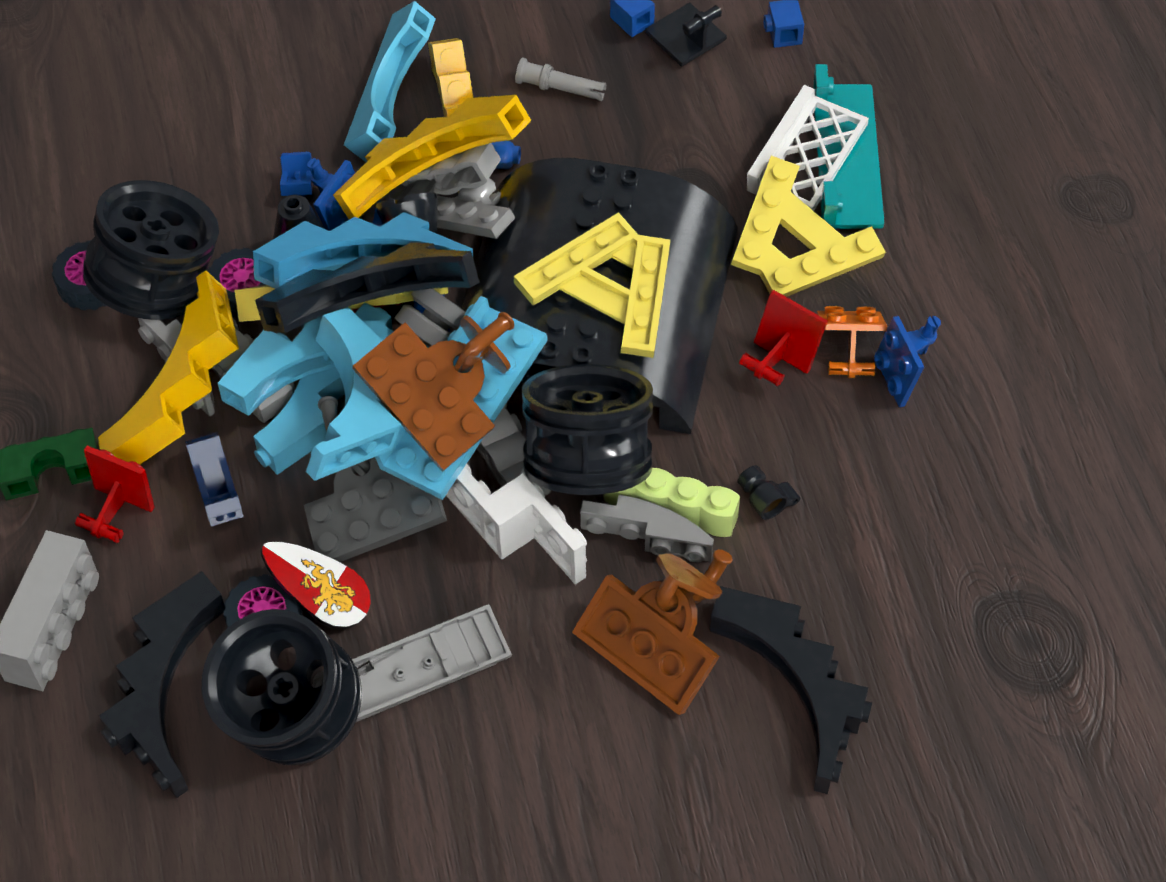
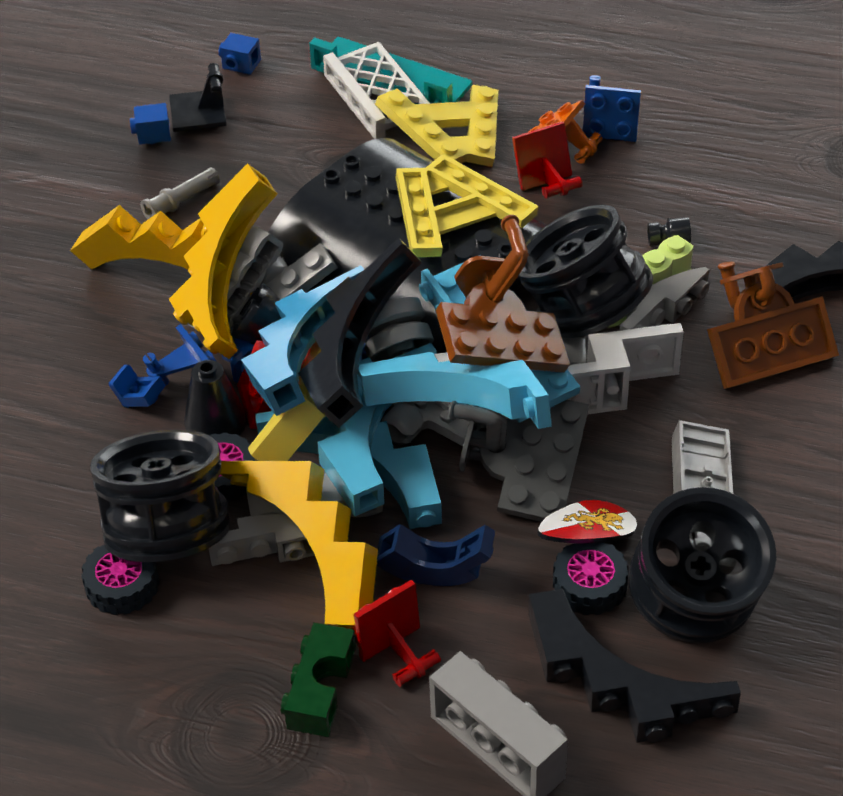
camera: 60 degrees left, 10 degrees down
medium azure arch [344,1,436,162] -> none

